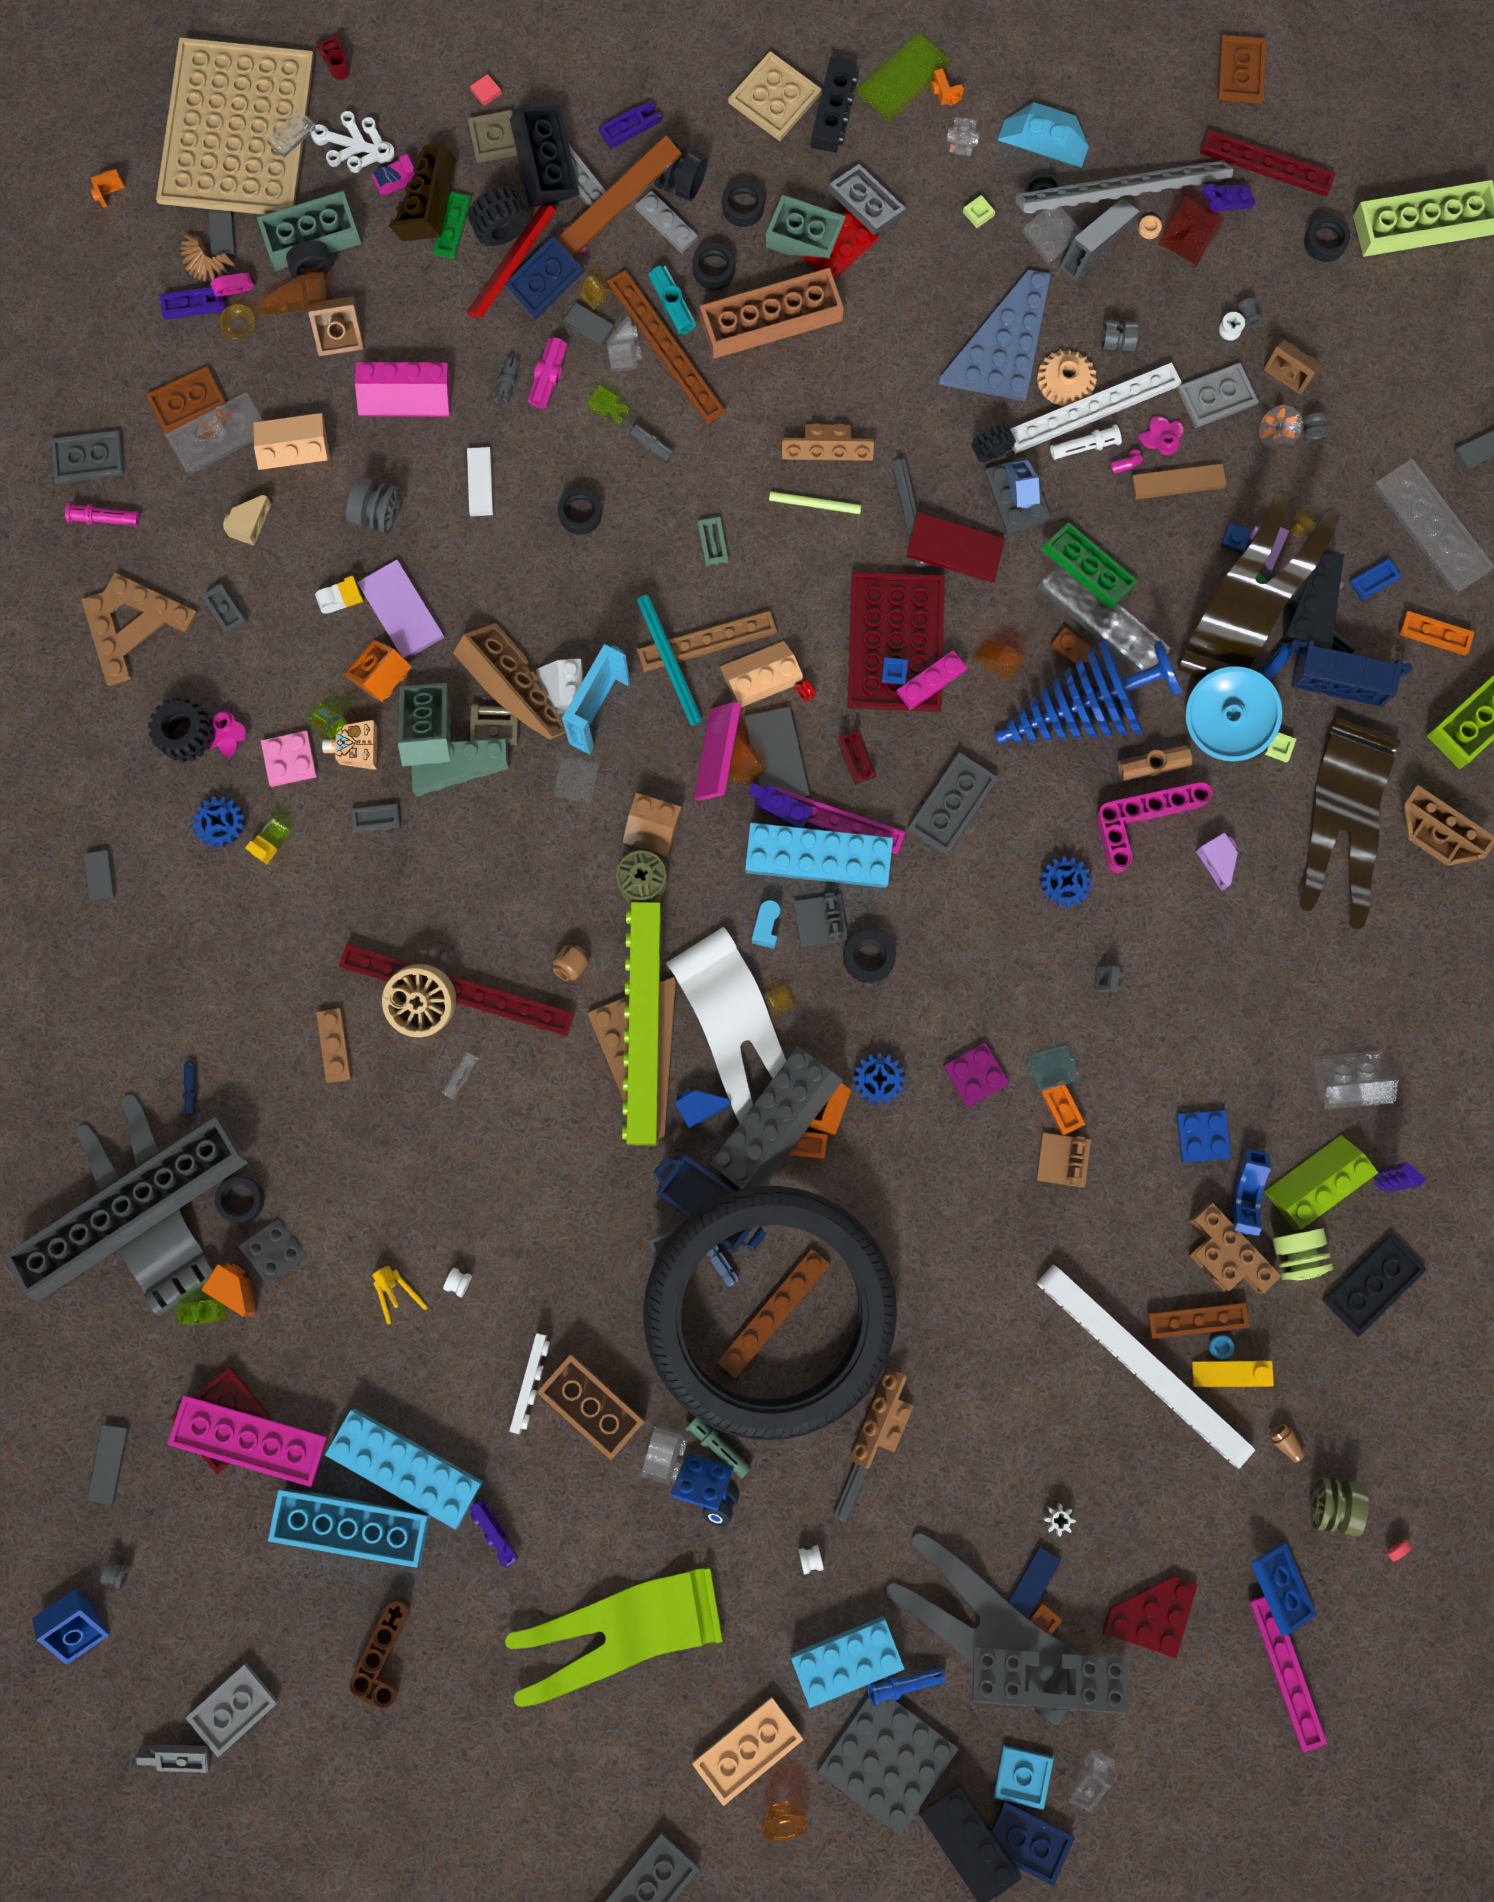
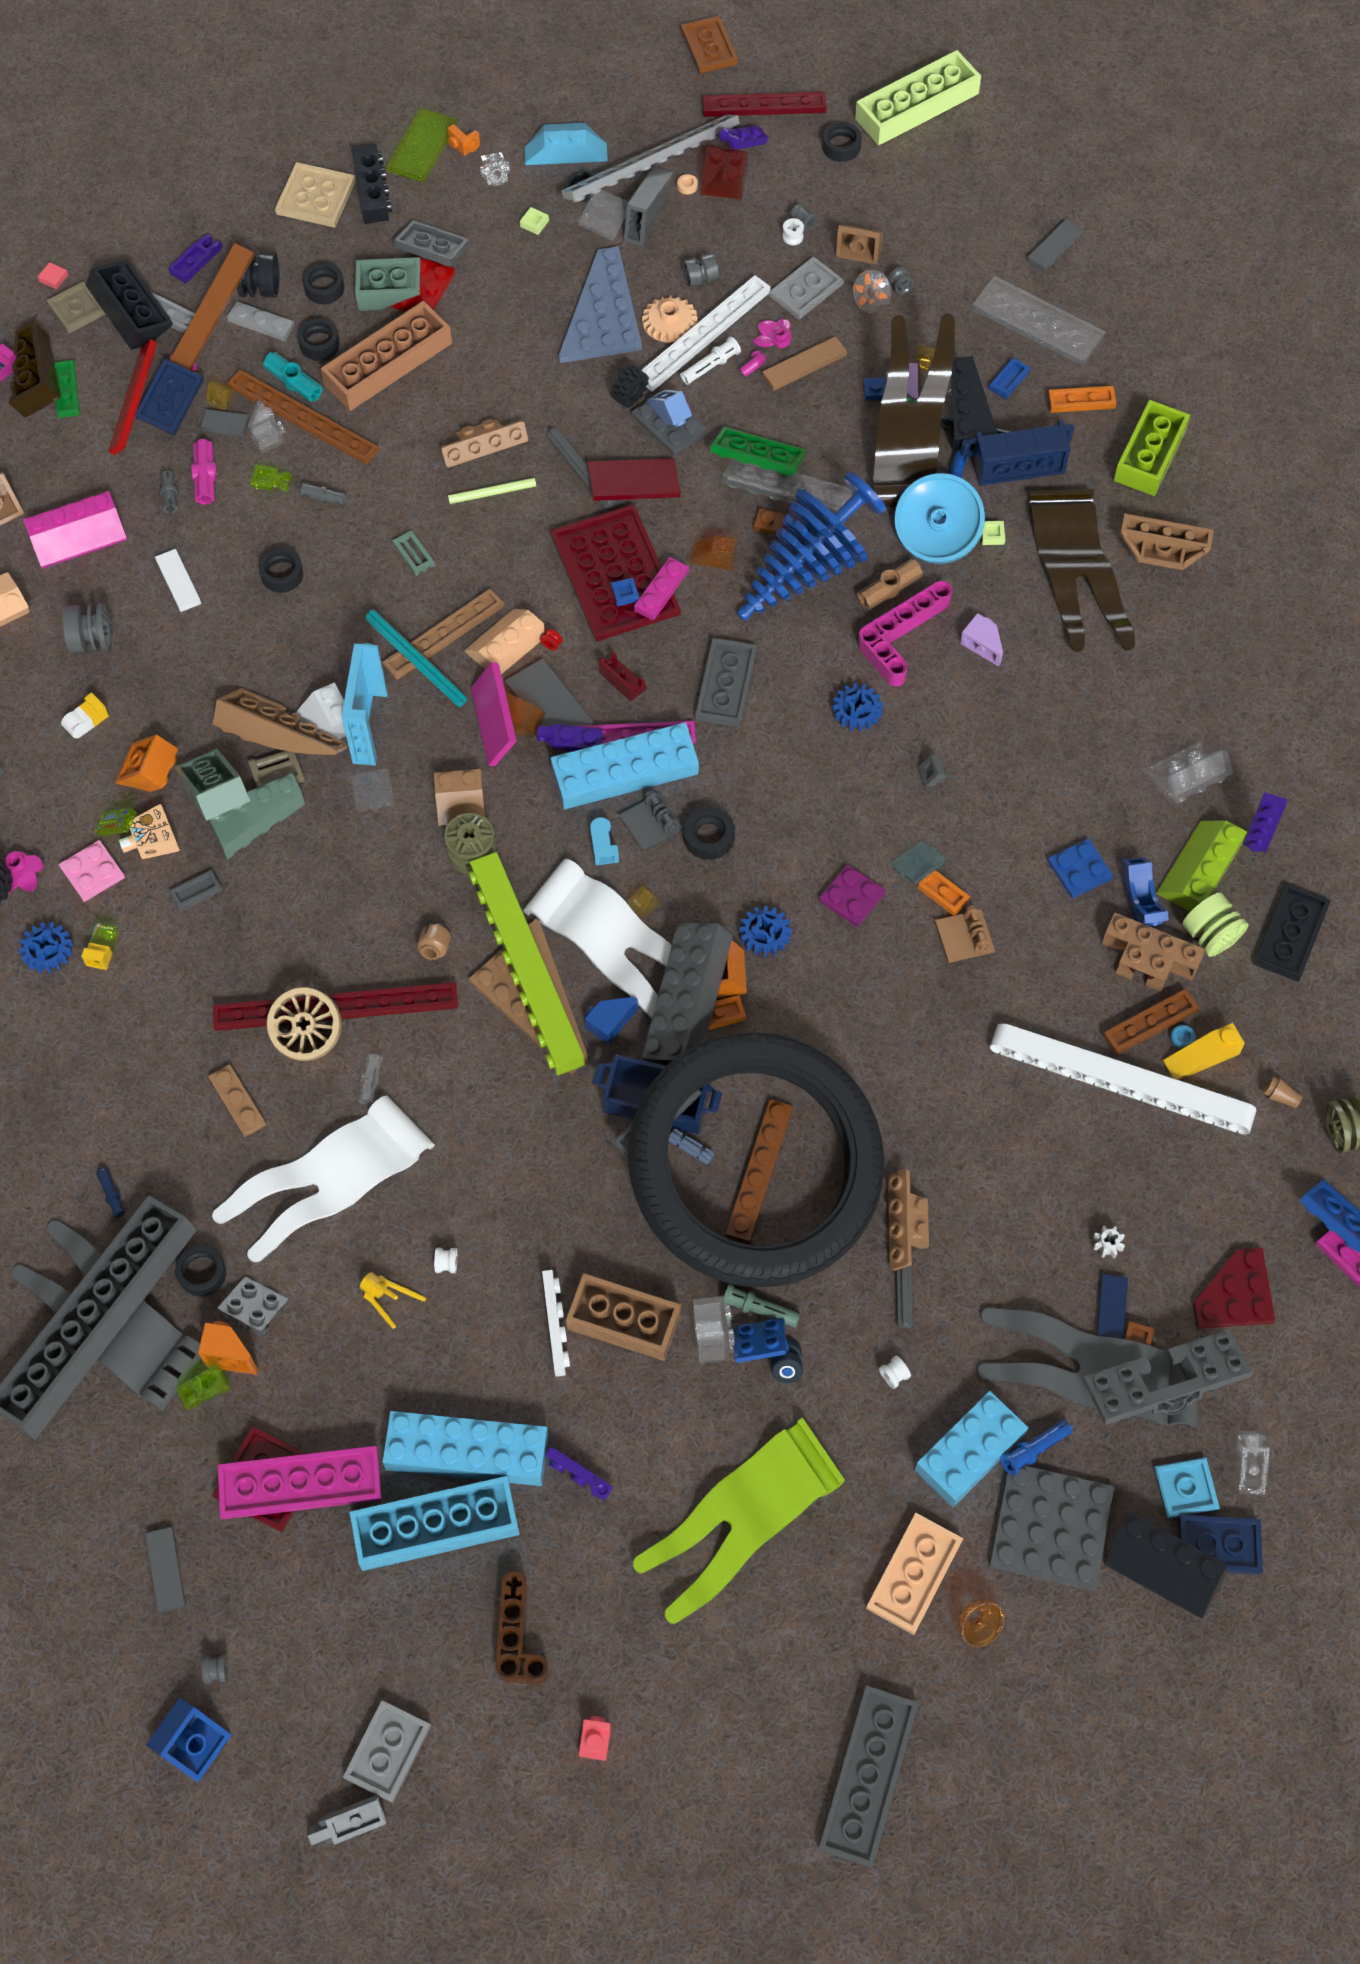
camera: 20 degrees left, 15 degrees down
lavender tile [357,560,444,660] -> none
black tyre [467,187,530,247] -> none
none -> white flag [212,1096,435,1262]
none -> coral bracket [579,1716,611,1761]

